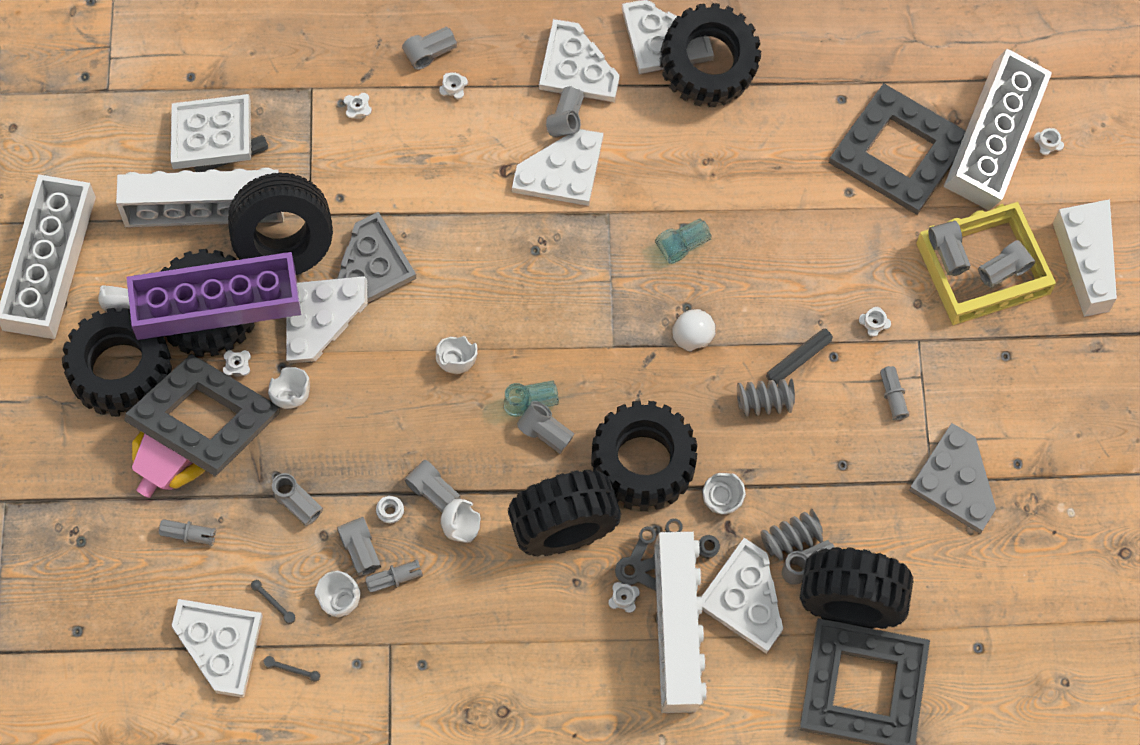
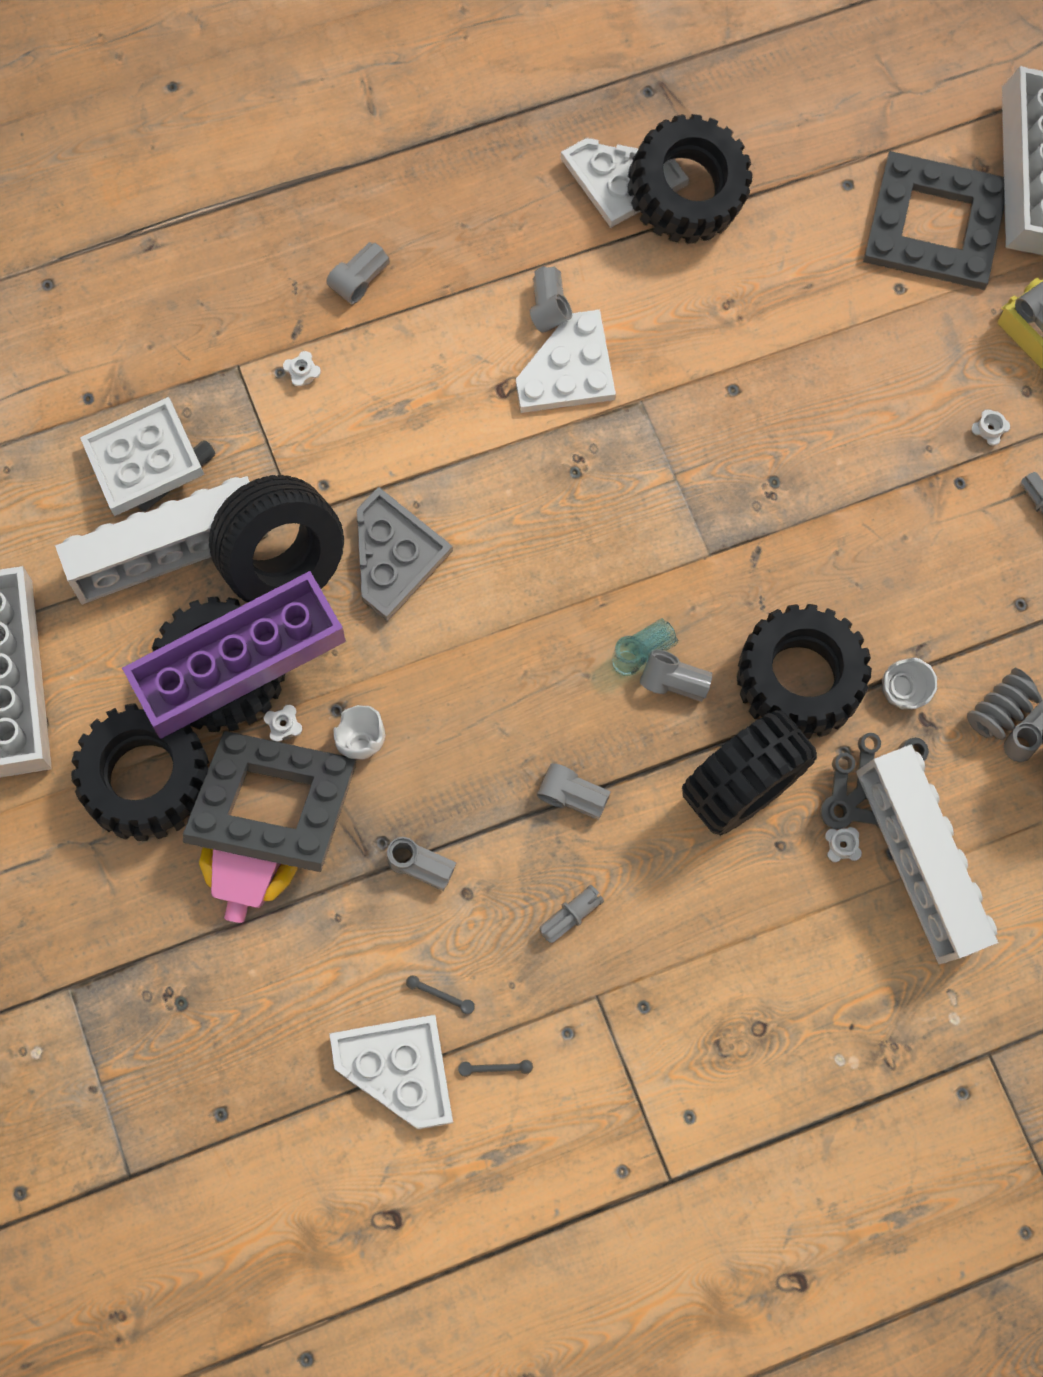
camera: 20 degrees left, 5 degrees up
white hair [98,285,130,312] -> none
light grey axle [159,519,216,546] -> none
white plate [286,276,368,364] -> none
white hair [315,570,360,618] -> none
light grey piece [337,517,381,576] -> none
white plate [376,496,404,524] -> none
white hair [435,336,478,374] -> none
white plate [439,73,468,99] -> none
white hair [440,499,481,543] -> none
white plate [539,19,619,102] -> none
clear light blue piece [655,218,712,264] -> none
white hair [672,309,716,351] -> none
white plate [701,538,783,654] -> none
light grey piece [737,378,795,416] -> none
dark grey axle [766,328,833,385] -> none

